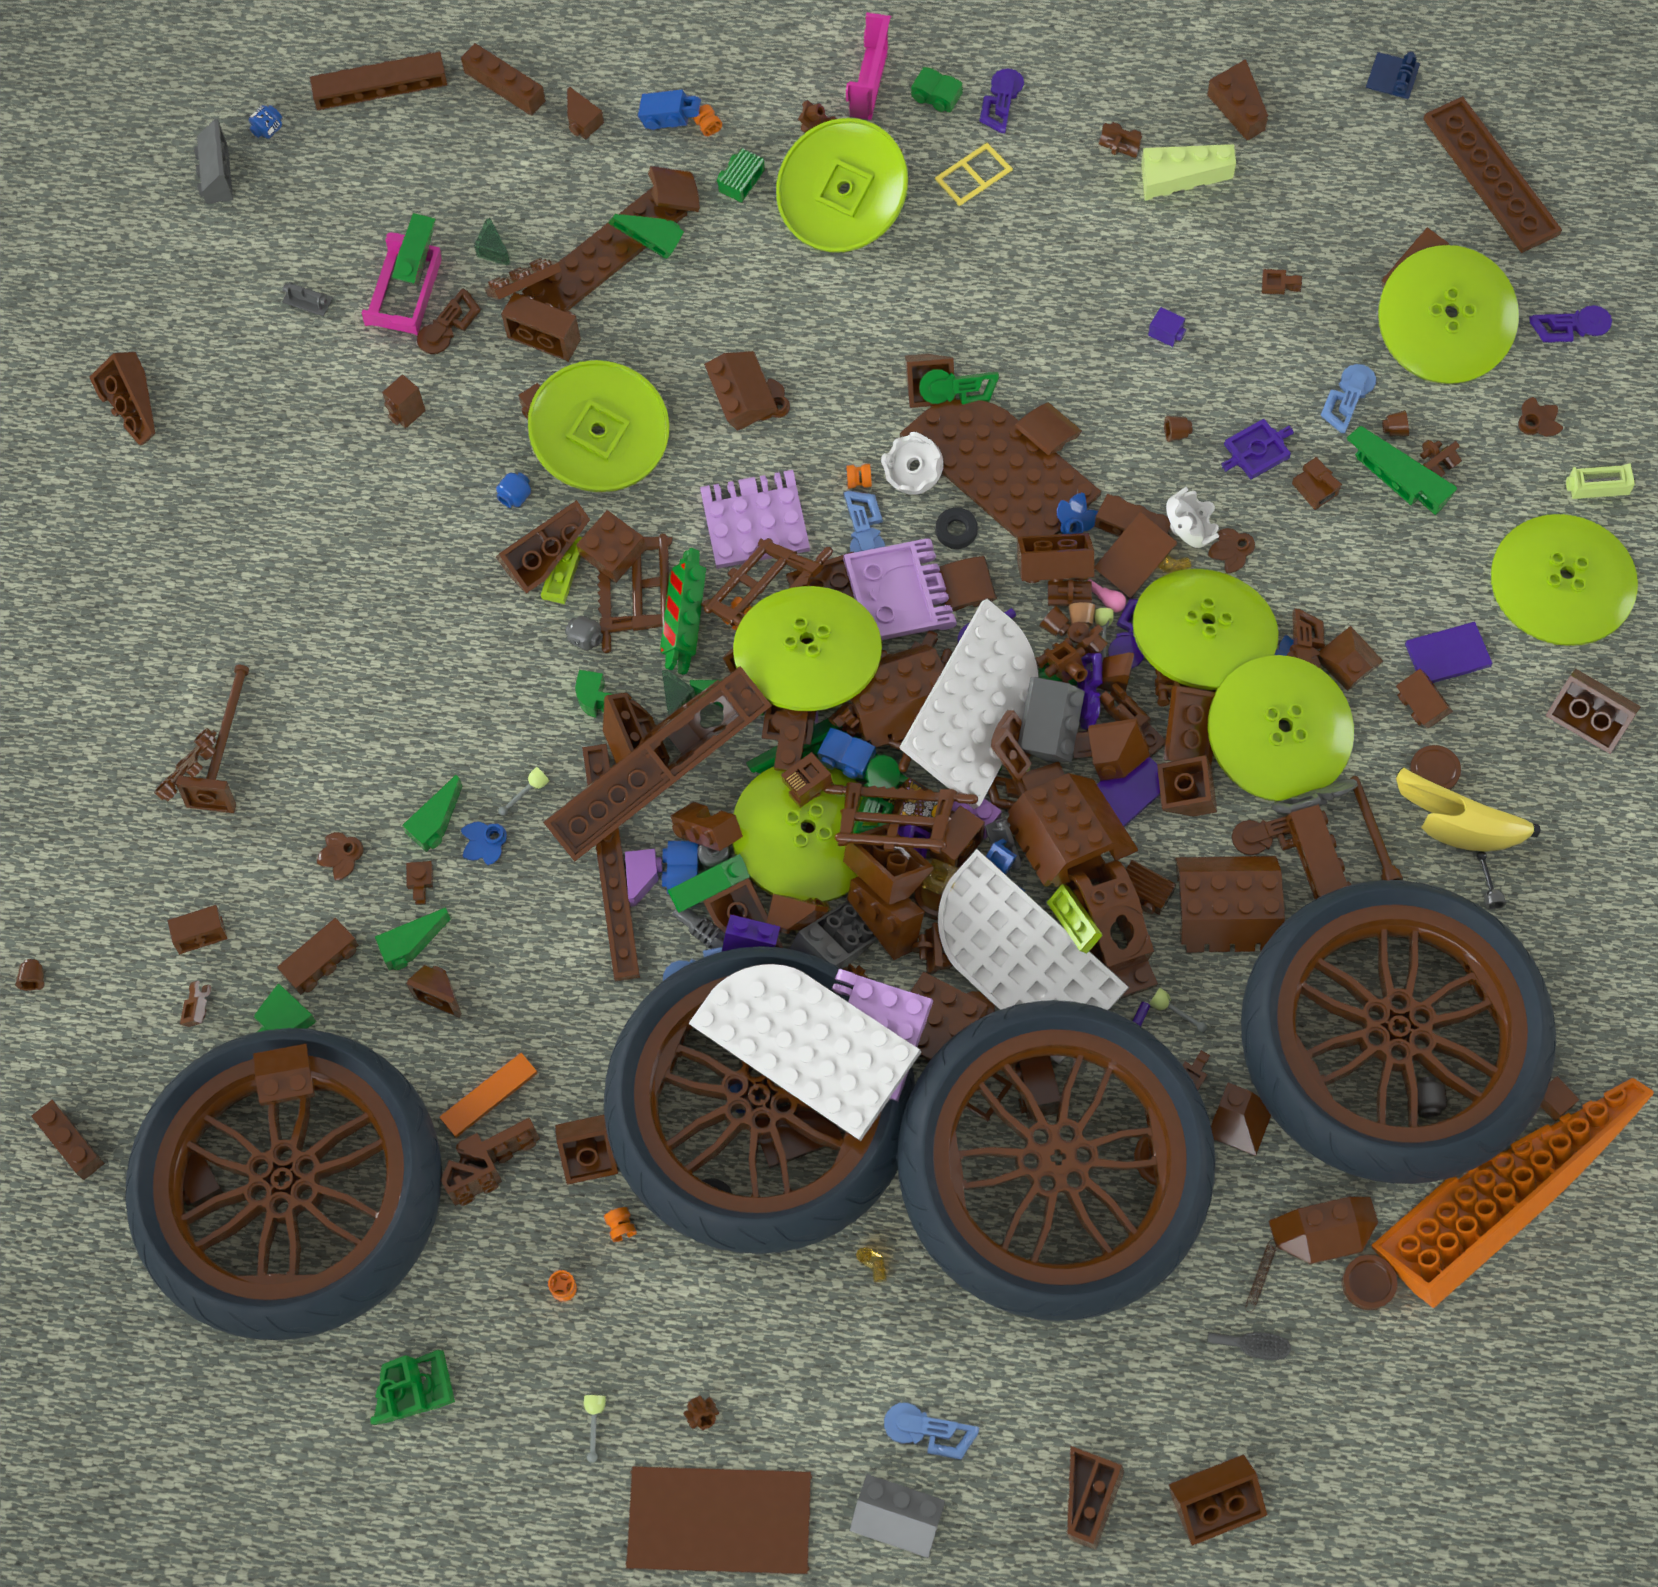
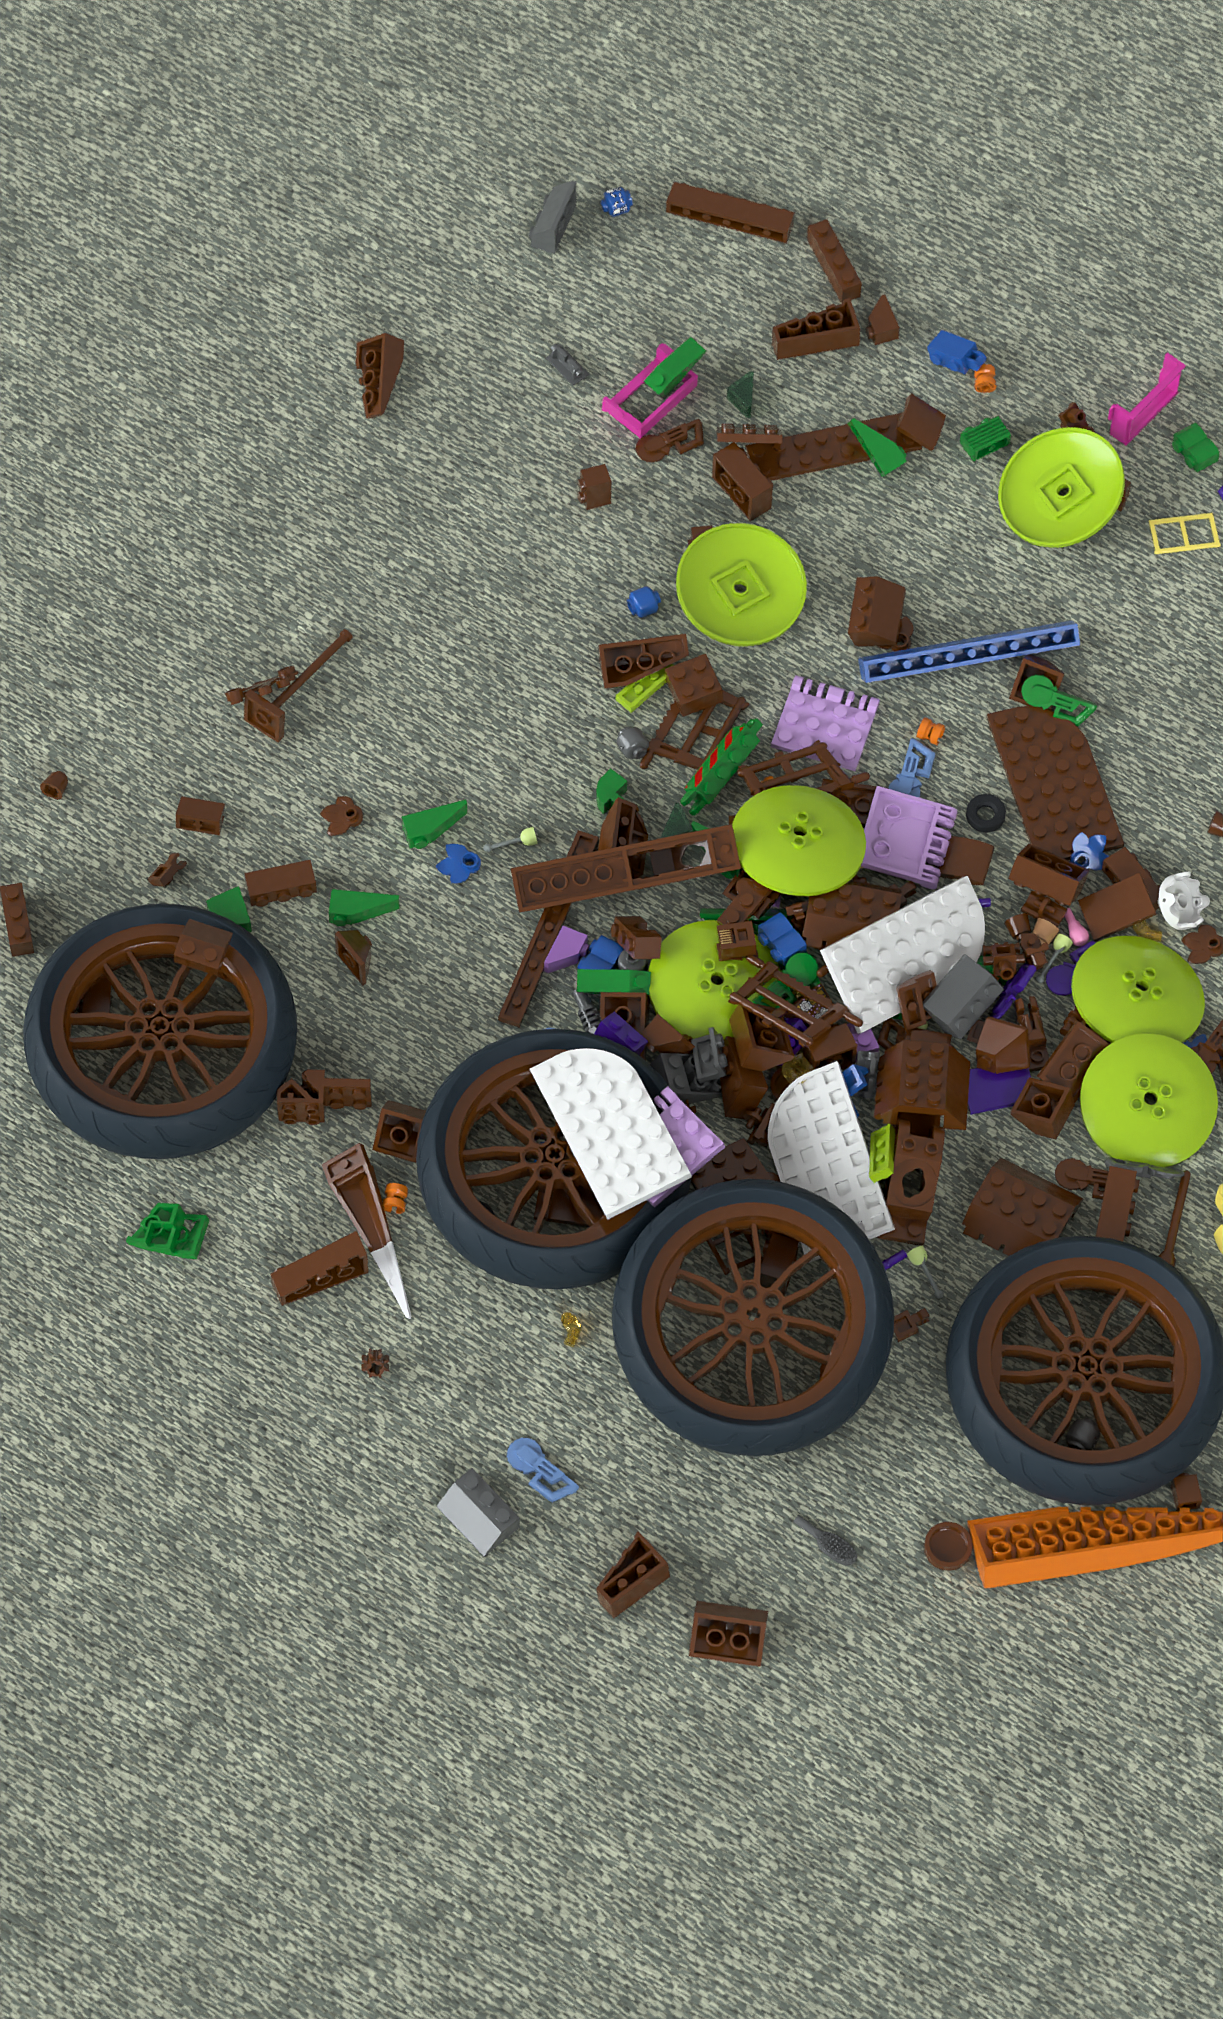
camera: 25 degrees right, 5 degrees down
reddish brown plate [406,861,433,905] -> none
orange tile [440,1053,538,1138] -> none
orange wheel [548,1270,577,1301] -> none
hinge [584,1395,606,1463] -> none
reddish brown piece [625,1466,812,1574] -> none
white plate [881,432,943,495] -> none
reddish brown slope [1015,402,1082,455] -> none
reddish brown slope [1097,652,1134,692] -> none
reddish brown brick [1126,860,1176,915] -> none
reddish brown slope [1211,1082,1271,1156] -> none
reddish brown piece [1245,1240,1278,1312] -> none
reddish brown wedge [1268,1196,1378,1265] -> none
none -> reddish brown wedge [270,1231,369,1306]
none -> reddish brown plate [321,1143,412,1319]
none -> dark grey bracket [691,1027,728,1083]
none -> reddish brown wedge [772,297,860,360]
none -> blue brick [858,620,1080,683]

